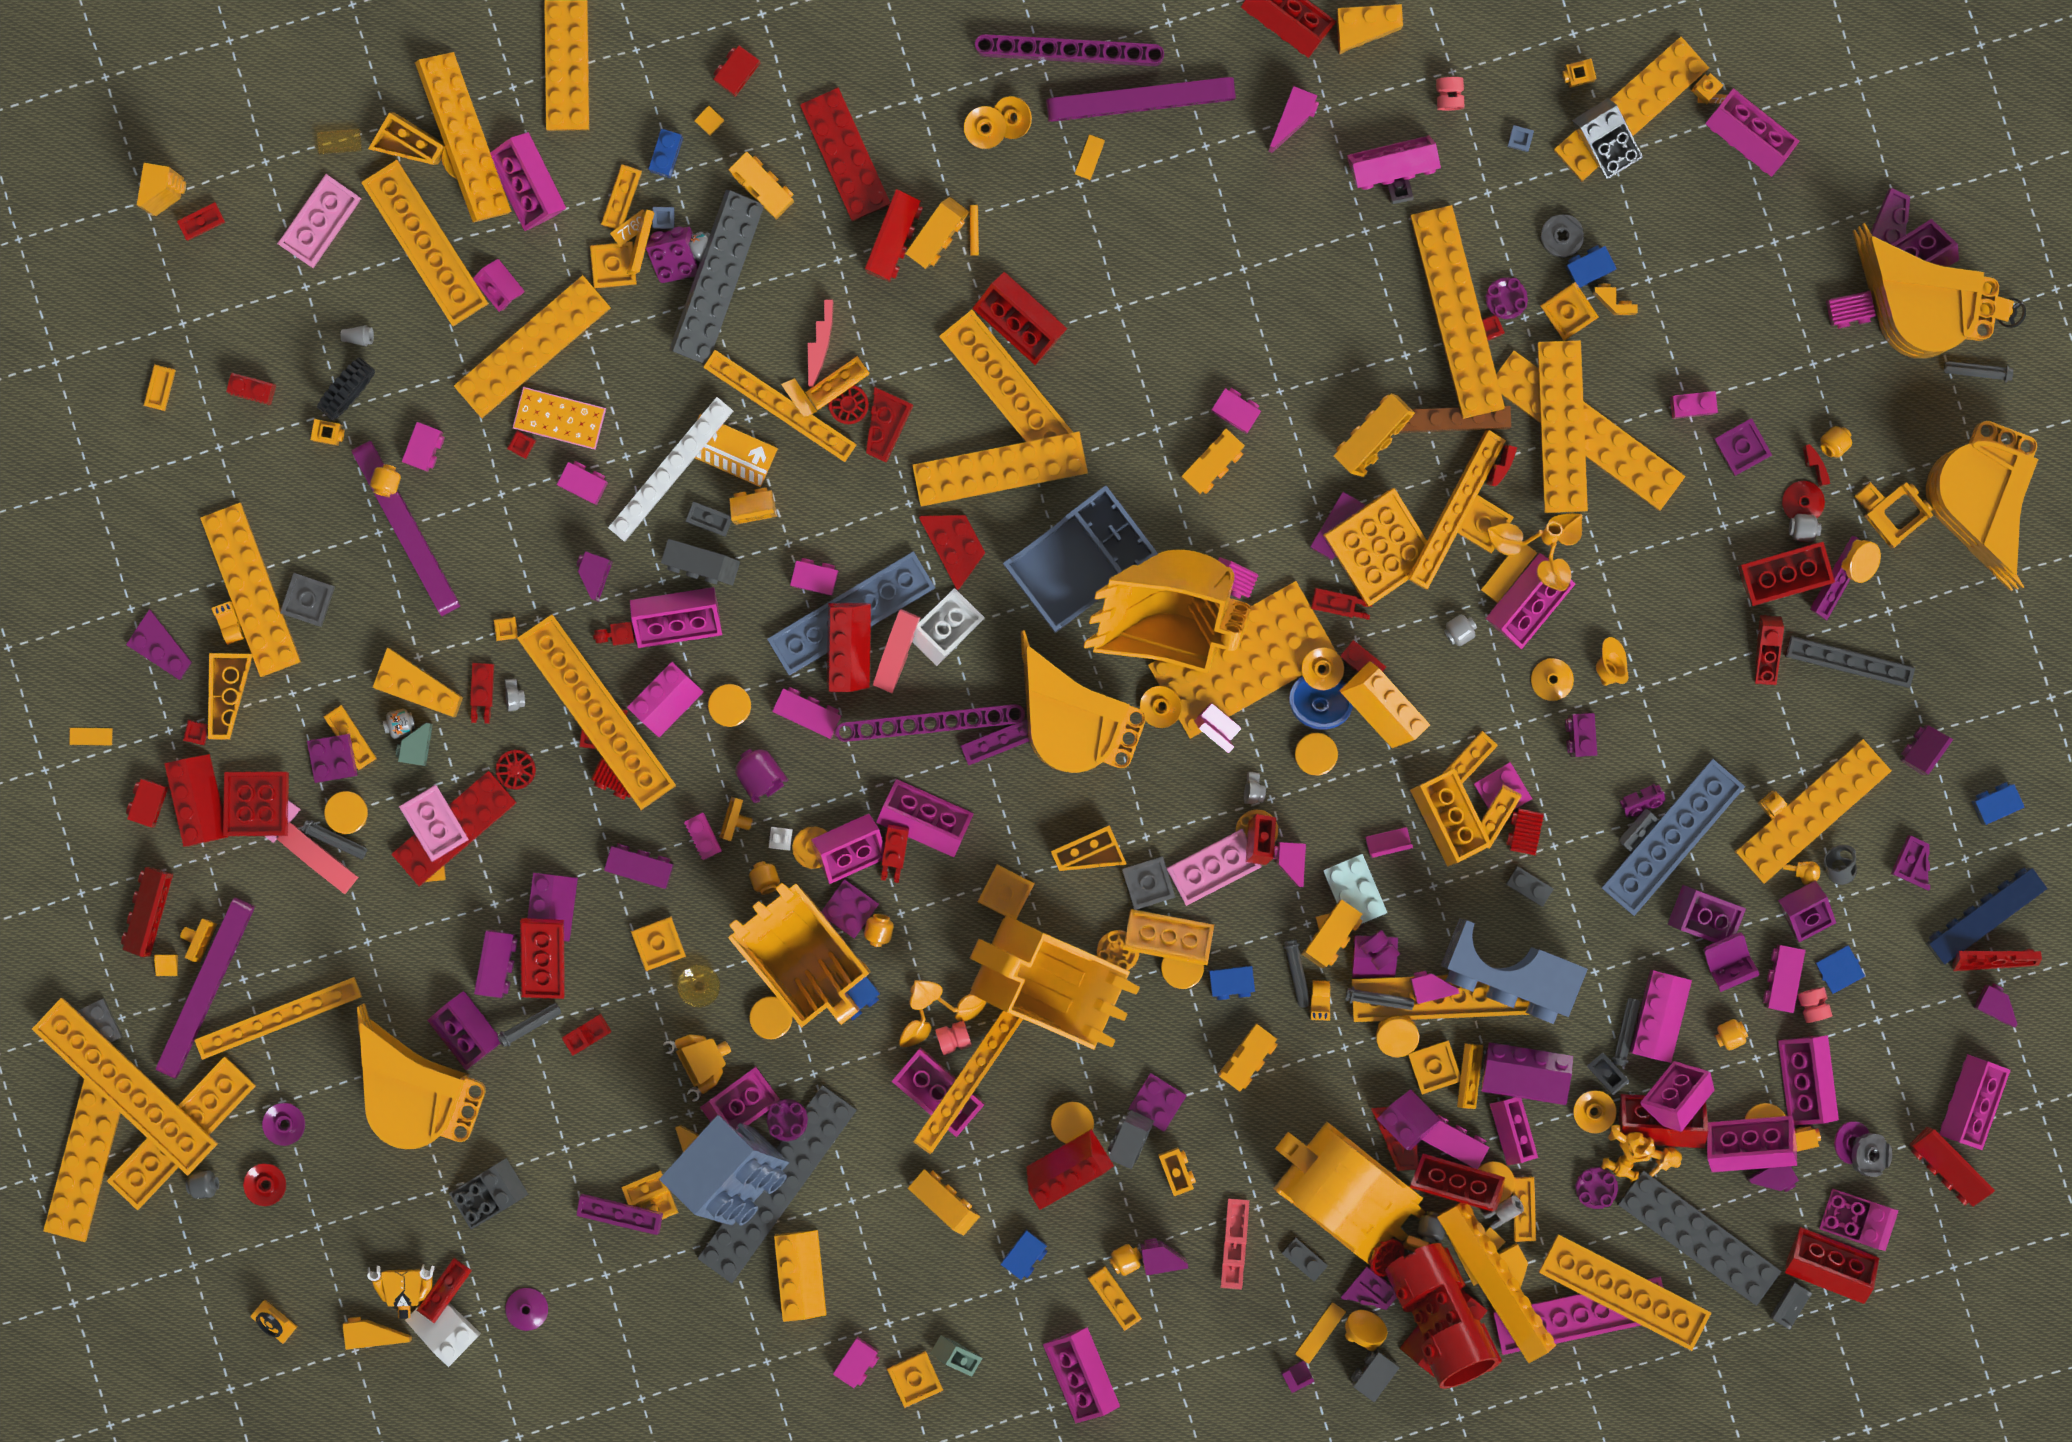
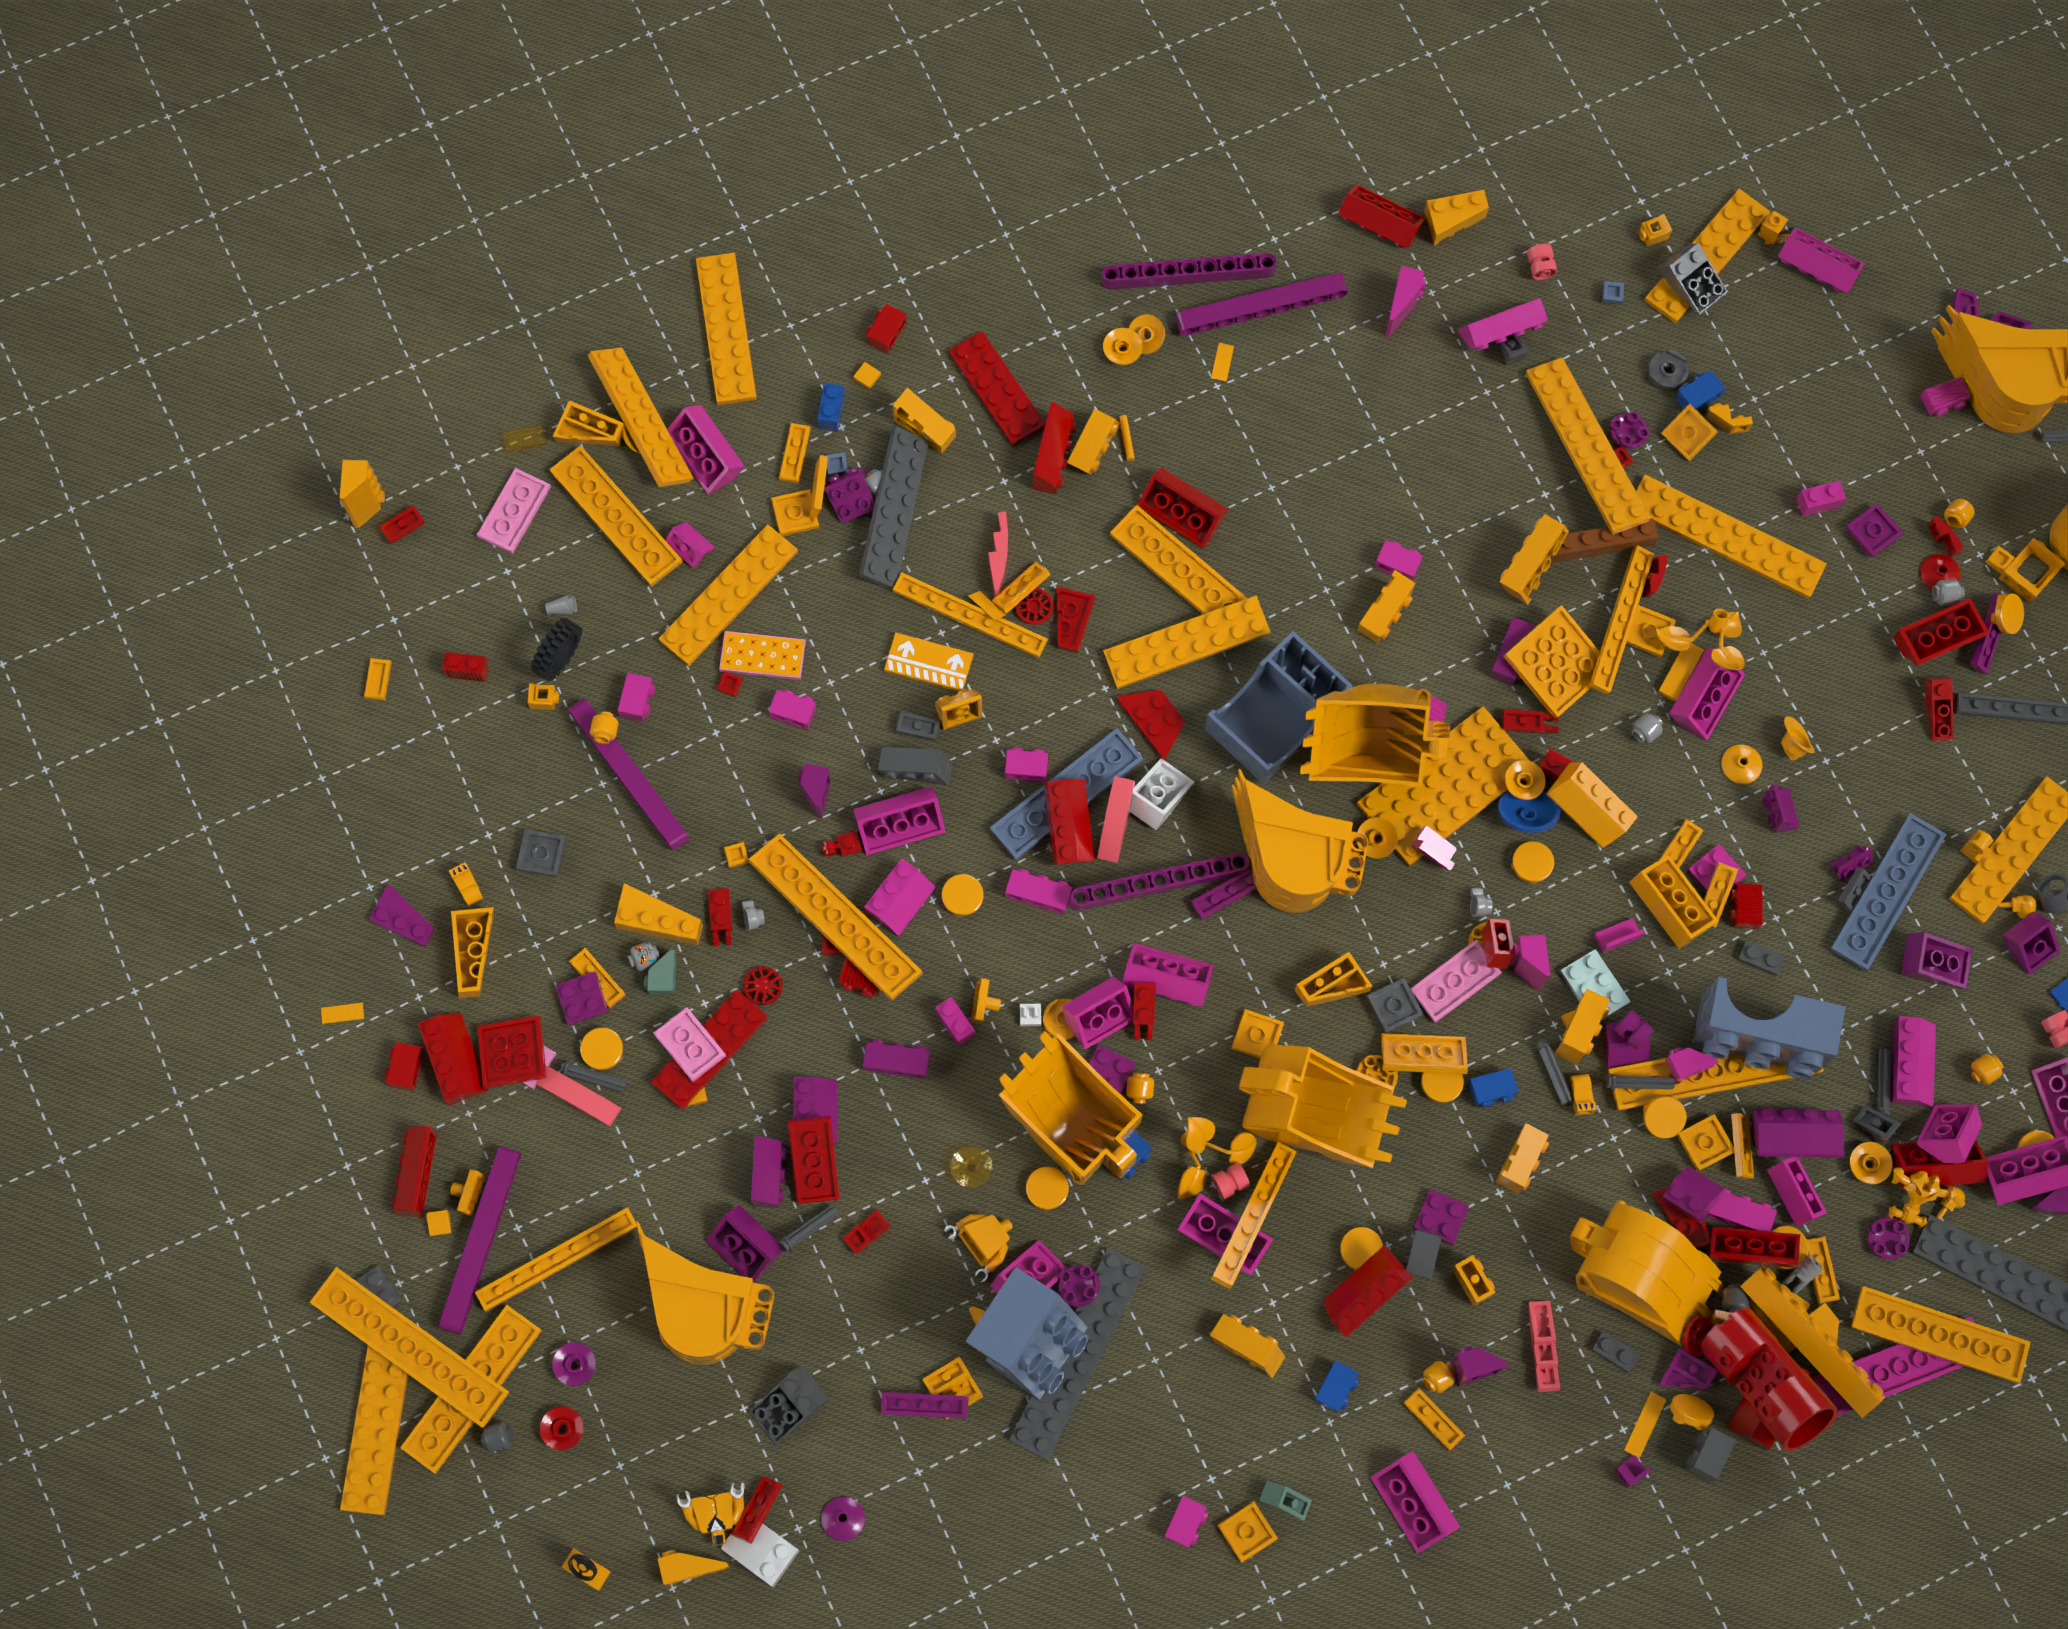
camera: 10 degrees left, 15 degrees down
red tile [183,720,208,745] -> none
light orange plate [200,503,301,677] -> none
white plate [608,397,734,542] -> none
light orange sticker [610,209,653,247] -> none
light orange plate [631,917,686,971] -> none
magenta cylinder [735,749,789,803] -> none
light orange head [749,861,780,895] -> none
light orange slope [774,1230,827,1322] -> none
light orange plate [1537,340,1588,513] -> none
magenta bracket [1703,932,1759,992] -> none
dark pink brick [1763,945,1805,1013] -> none

